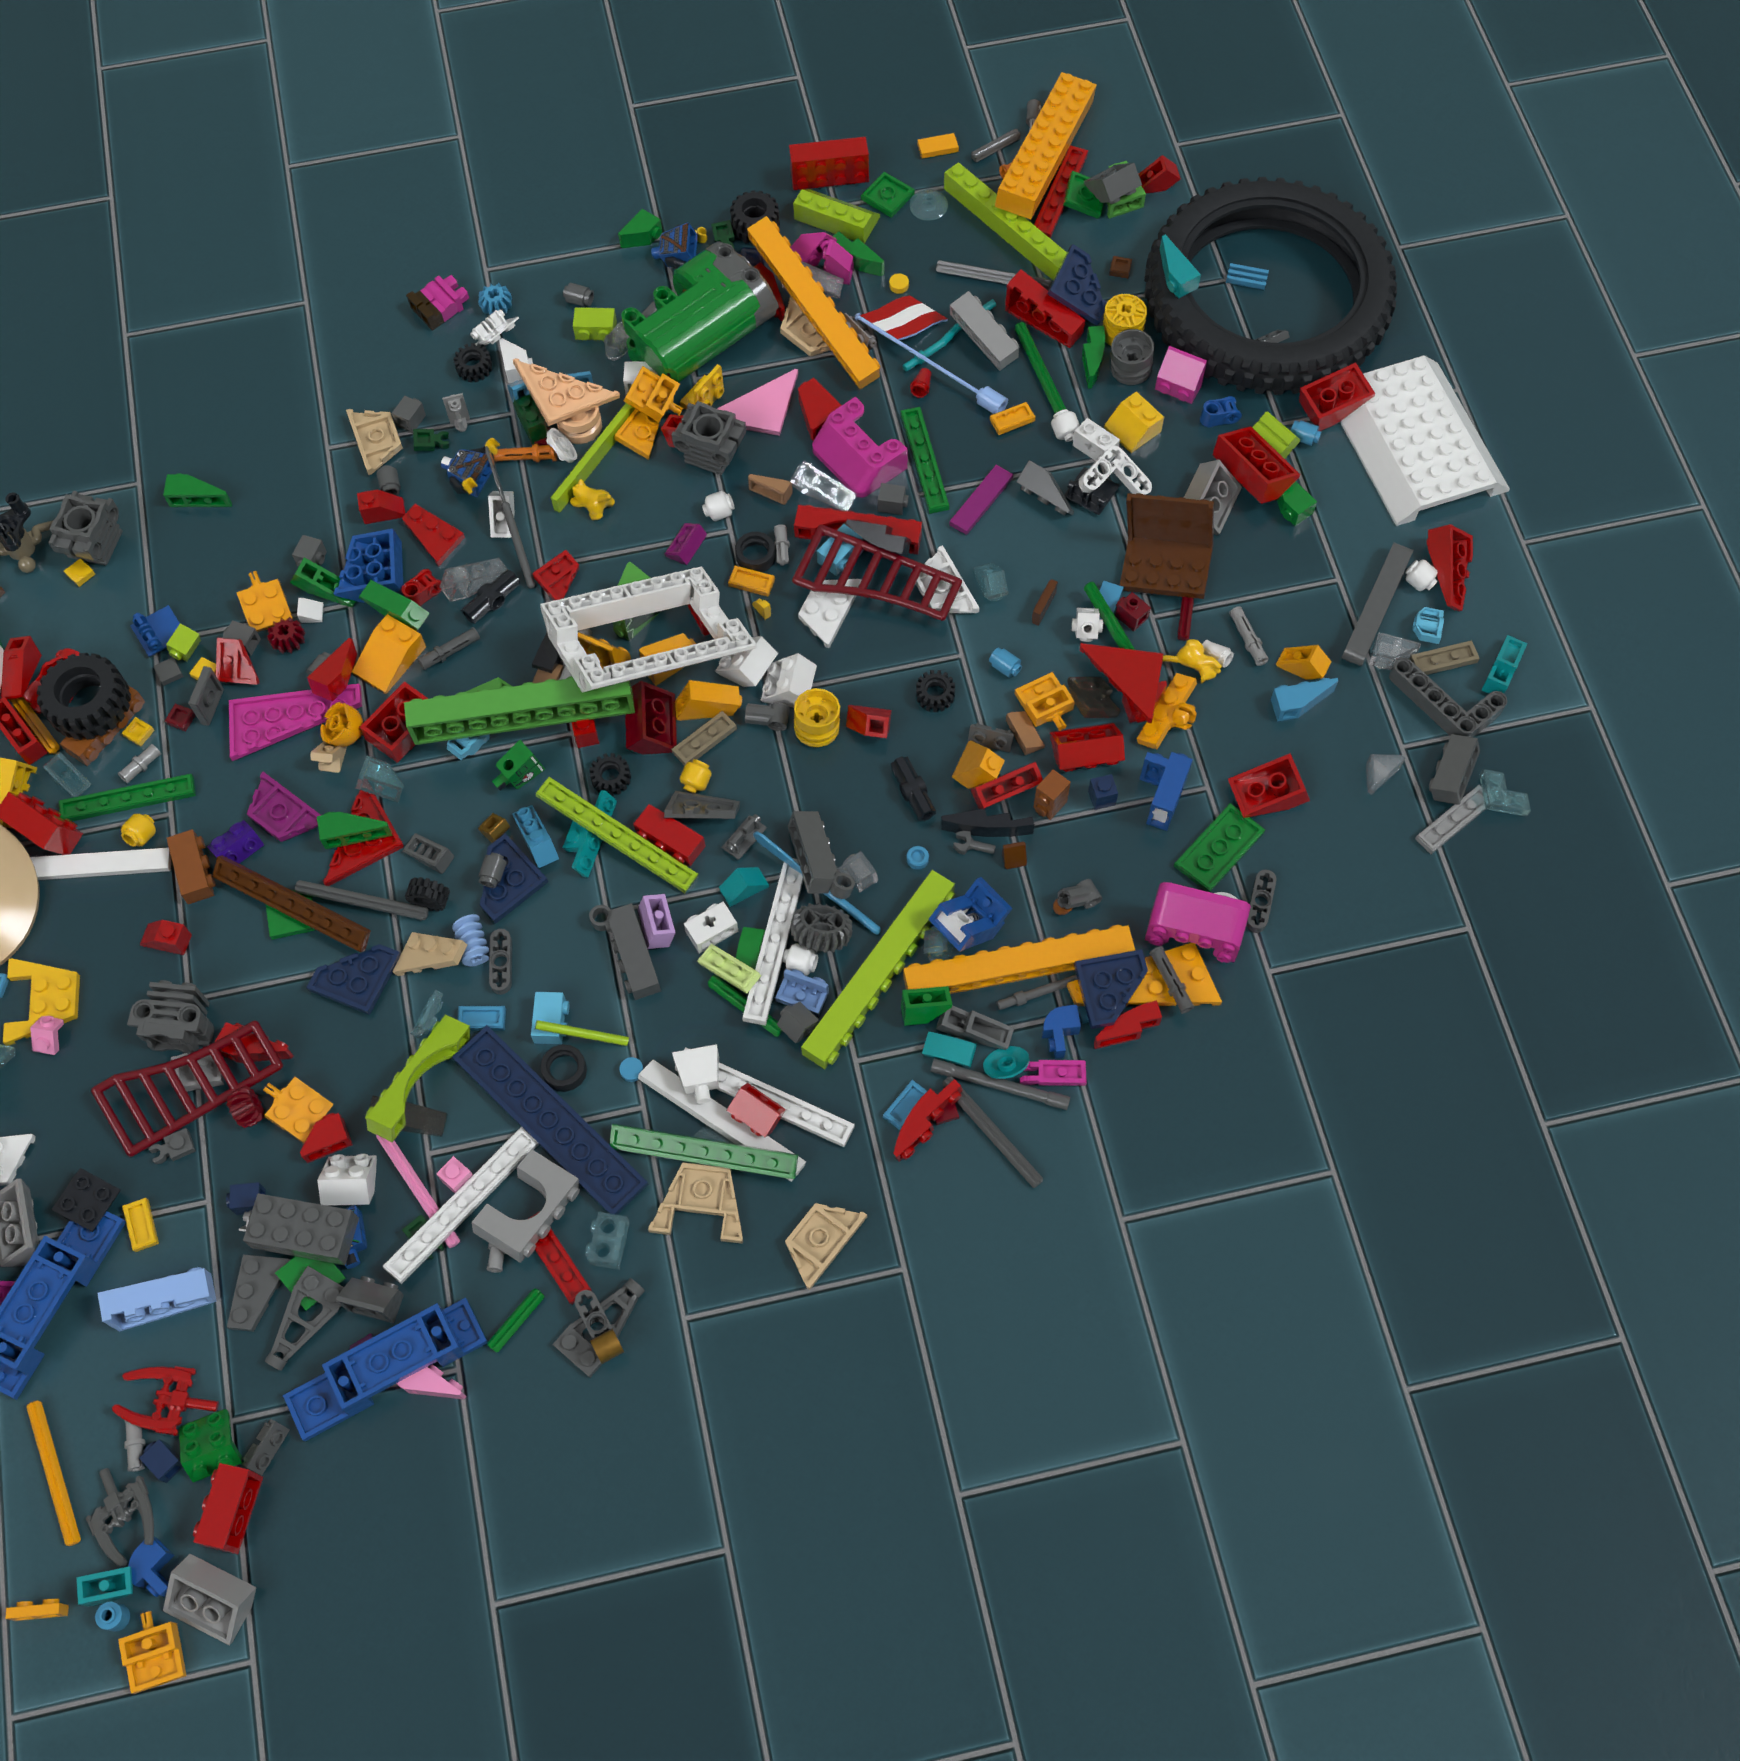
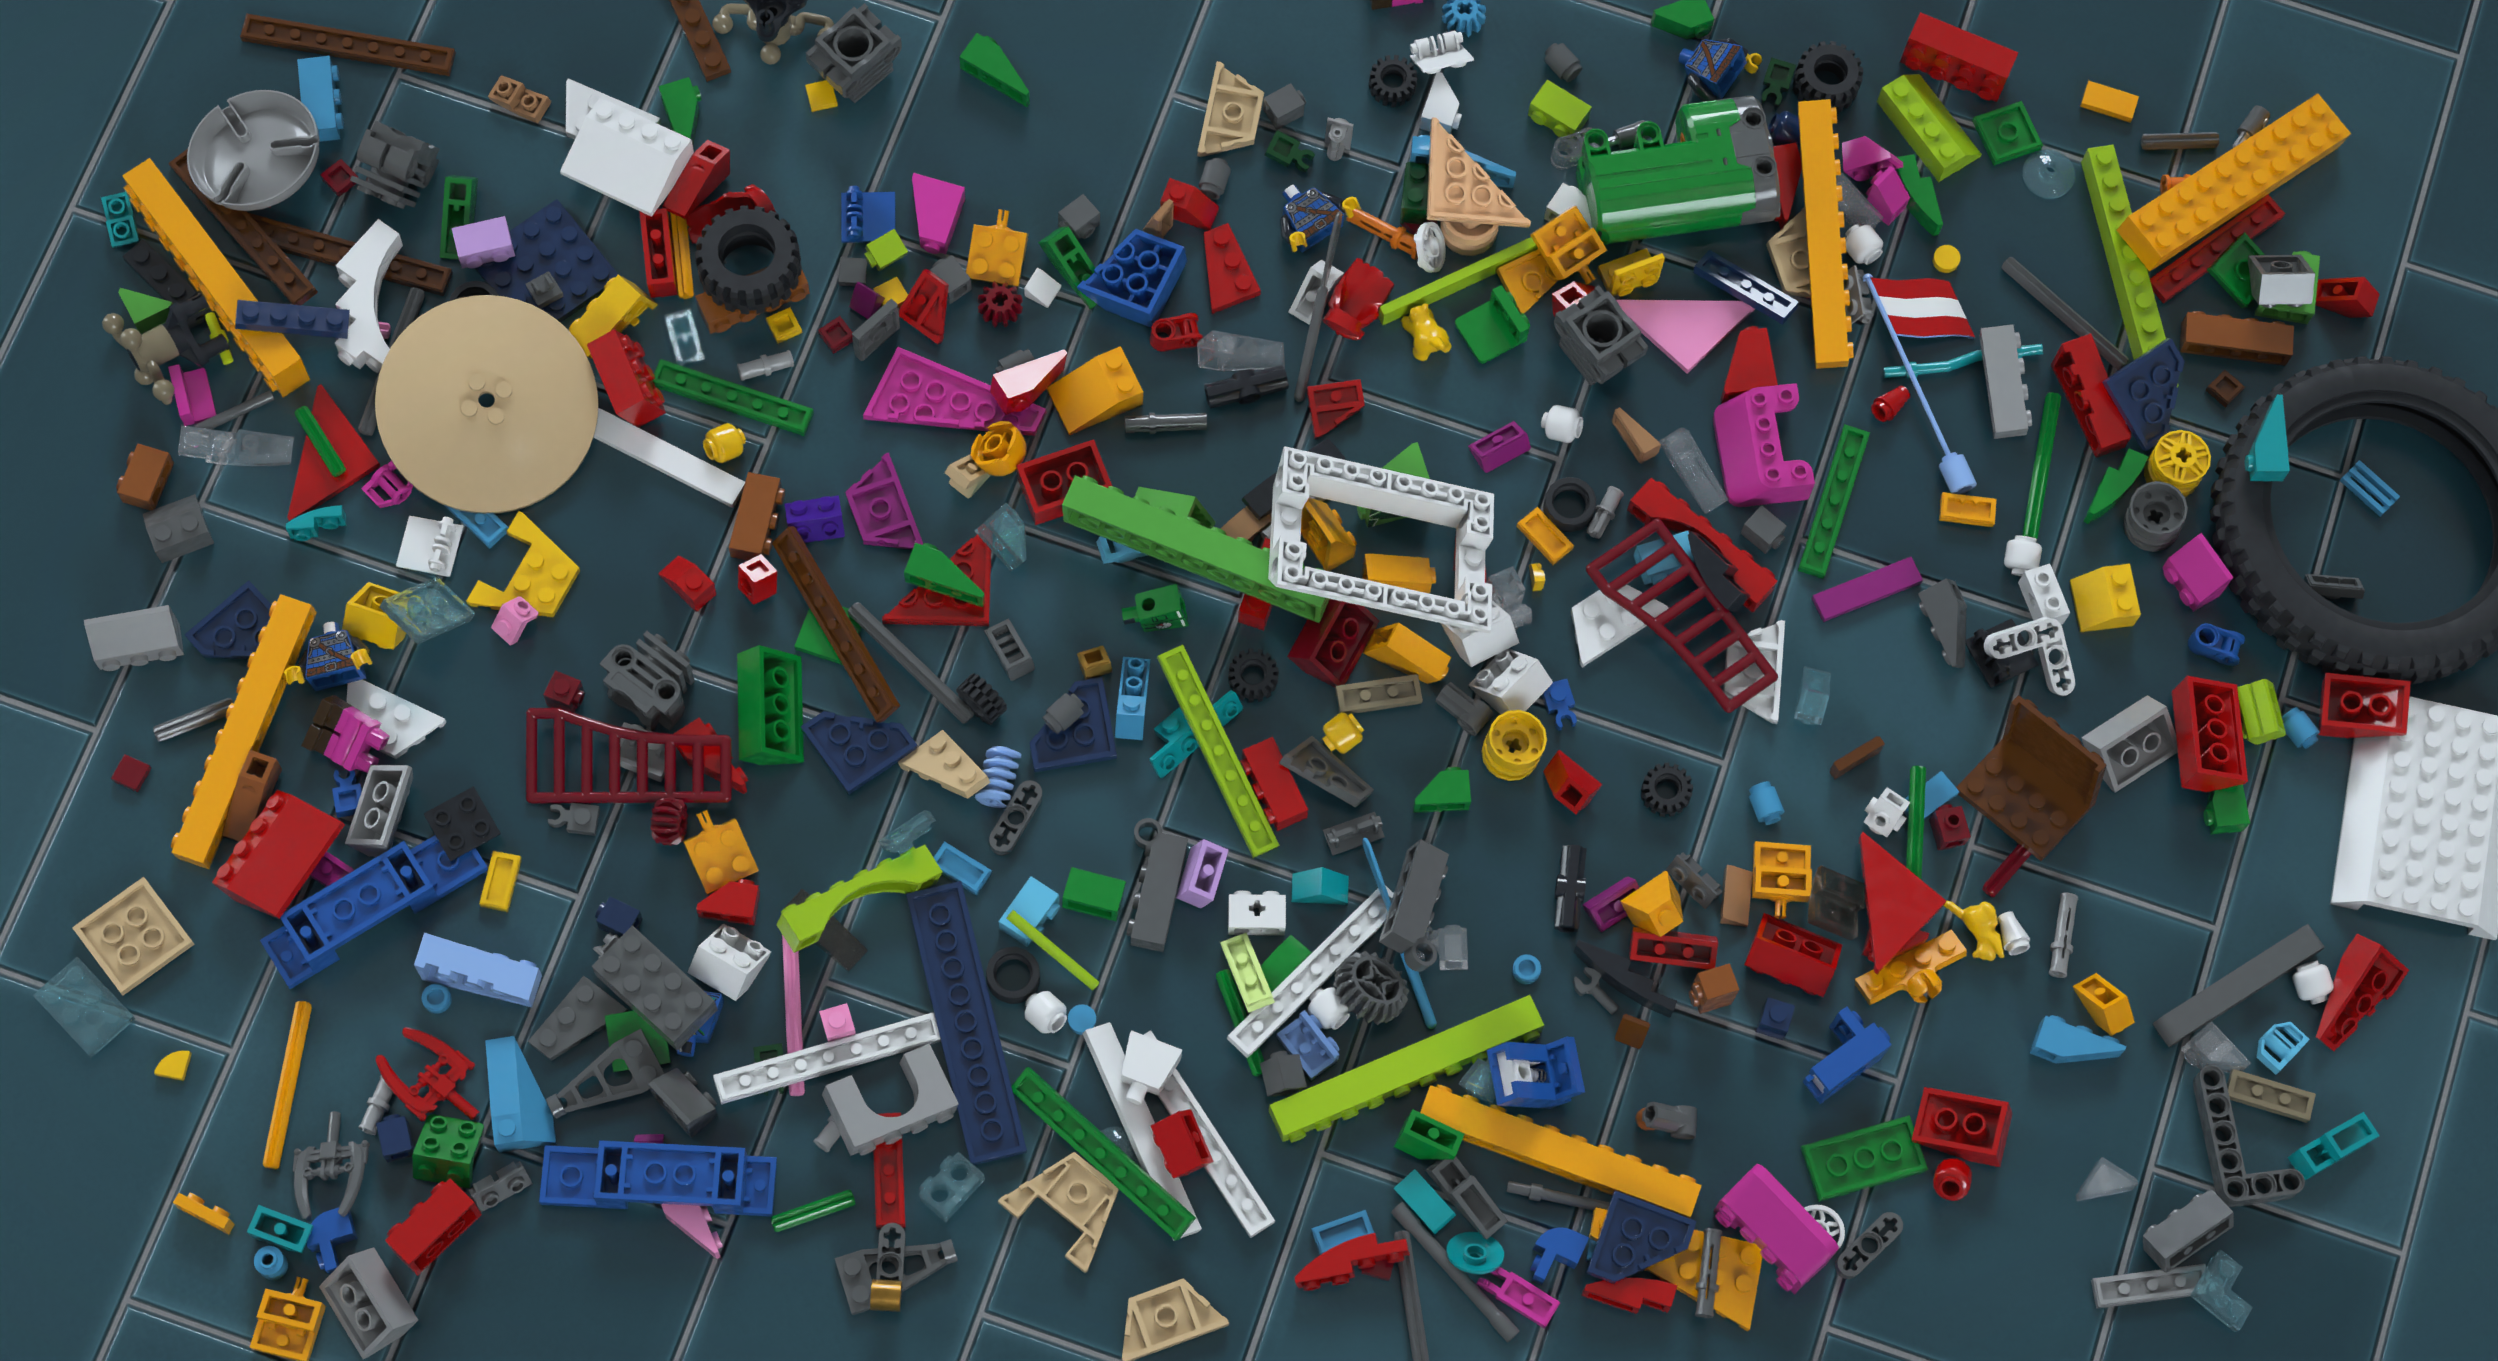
camera: 25 degrees right, 5 degrees up
green slope [359,580,430,631] -> none
none -> dark azure tile [421,984,452,1014]
none -> dark azure wedge [485,1036,557,1153]
none -> dark red brick [543,670,585,713]
none -> green slope [737,645,804,765]
none -> red brick [738,554,777,605]
none -> magenta slope [849,282,885,319]
none -> dark pink slope [912,173,965,254]
none -> white head [1025,991,1067,1033]
none -> green brick [1062,867,1126,922]
none -> medium nougat slope [1143,199,1174,239]
none -> red hair [1323,258,1394,341]
none -> green slope [1413,767,1471,813]
none -> green bracket [1455,285,1530,364]
none -> clear brick [1487,566,1532,630]
none -> blue plate [1542,679,1577,731]
none -> magenta slope [1583,877,1640,932]
none -> dark blue plate [1693,250,1799,325]
none -> white head [1845,224,1883,265]
none -> red head [1933,1158,1972,1201]
none -> dark orange brick [2180,311,2294,366]

